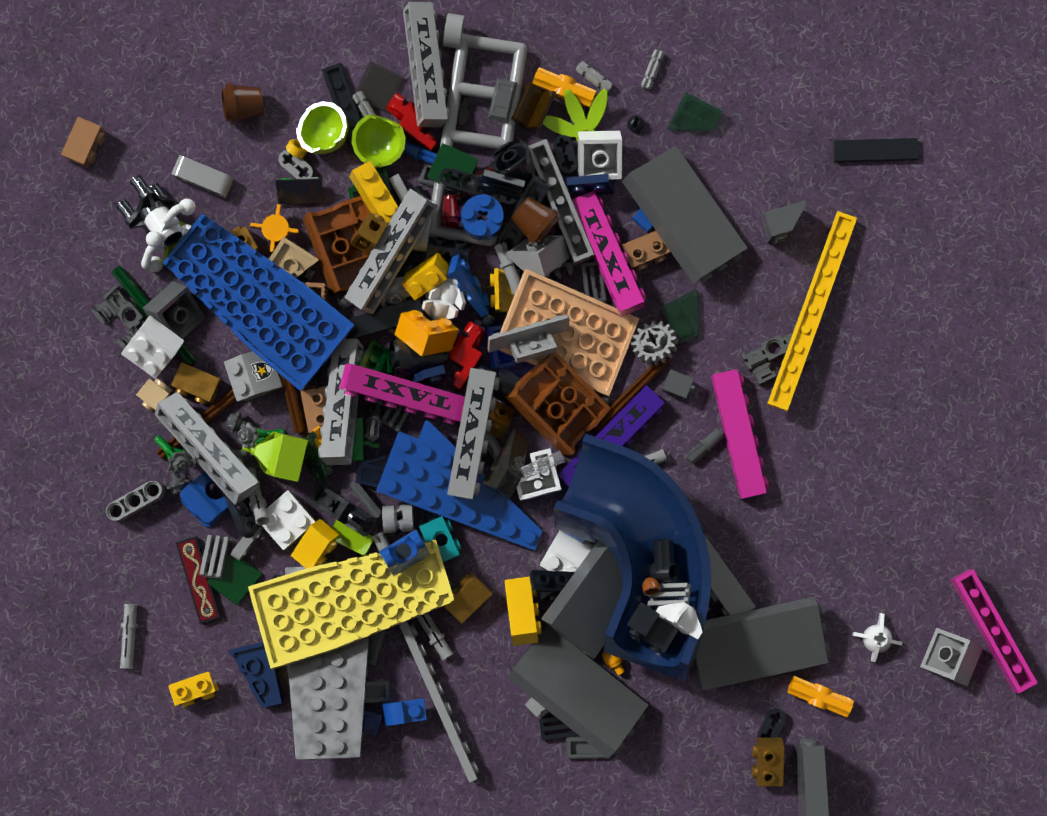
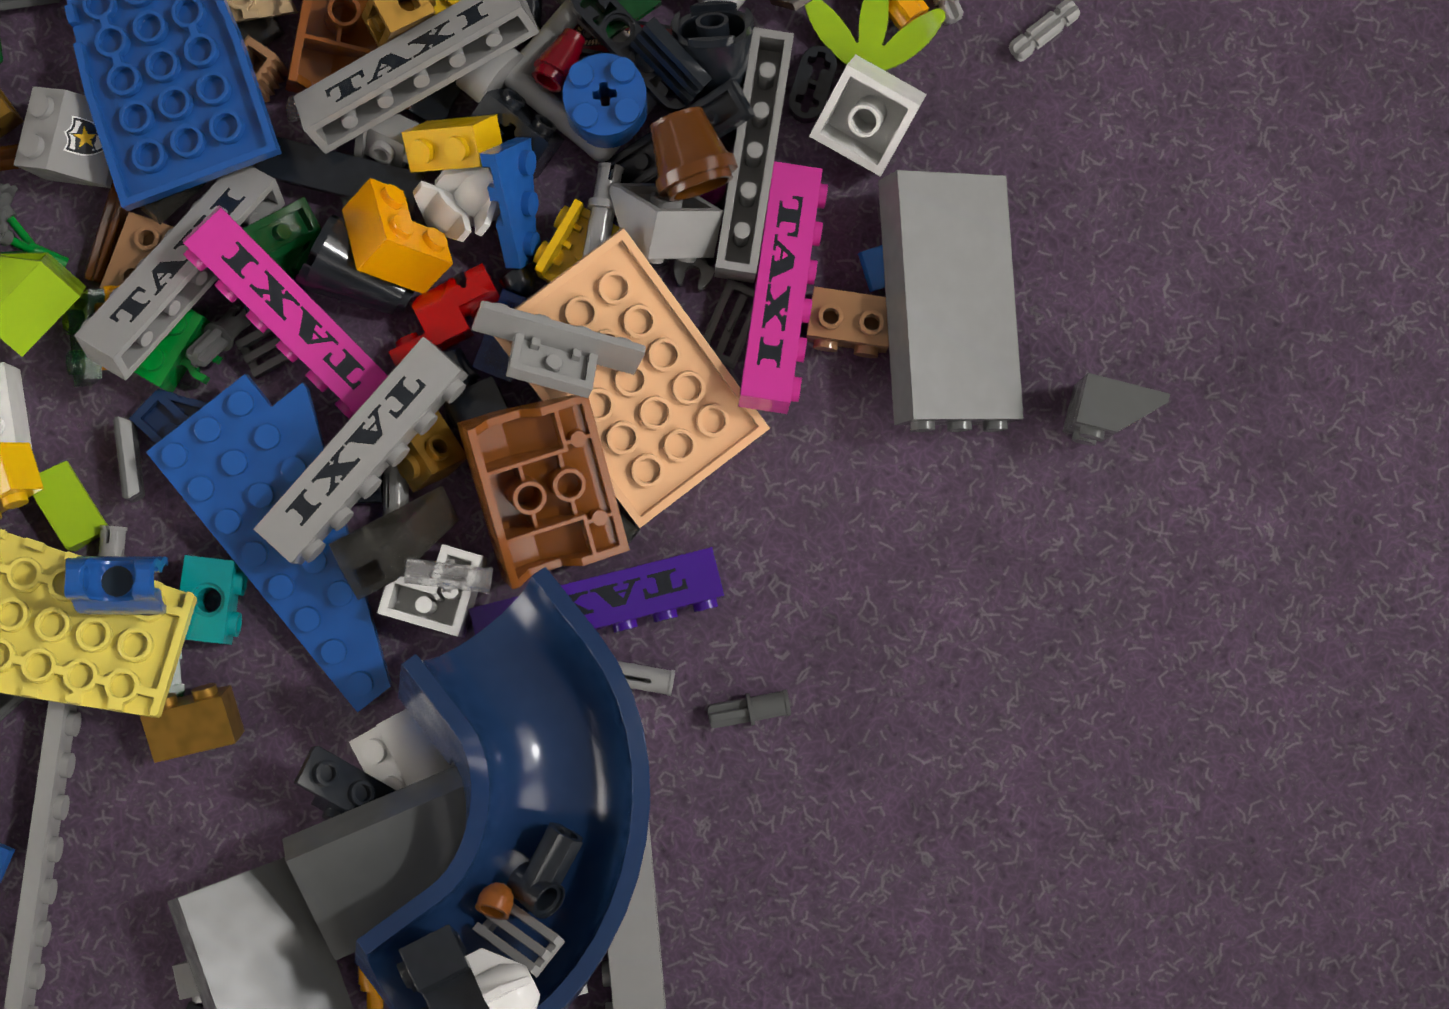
camera: 25 degrees right, 0 degrees up
black plate [309,484,376,536] -> none
light grey wheel [382,504,414,533] -> none
dark blue wing [406,365,446,385] -> none
light grey pin [416,613,454,661] -> none
yellow brick [504,577,542,646] -> none
dark blue wing [567,174,615,194] -> none
reddish brown axle [593,357,671,433] -> none
black hinge [627,115,644,133] -> none
light grey gear [631,321,678,366] -> none
clear green wing [660,289,699,345] -> none
dark grey brick [661,369,696,400] -> none
clear green wing [667,92,723,130] -> none
dark pink brick [711,369,769,499] -> none
dark grey piece [741,332,812,386] -> none
yellow plate [767,211,857,412] -> none
black tile [833,138,918,162] -> none

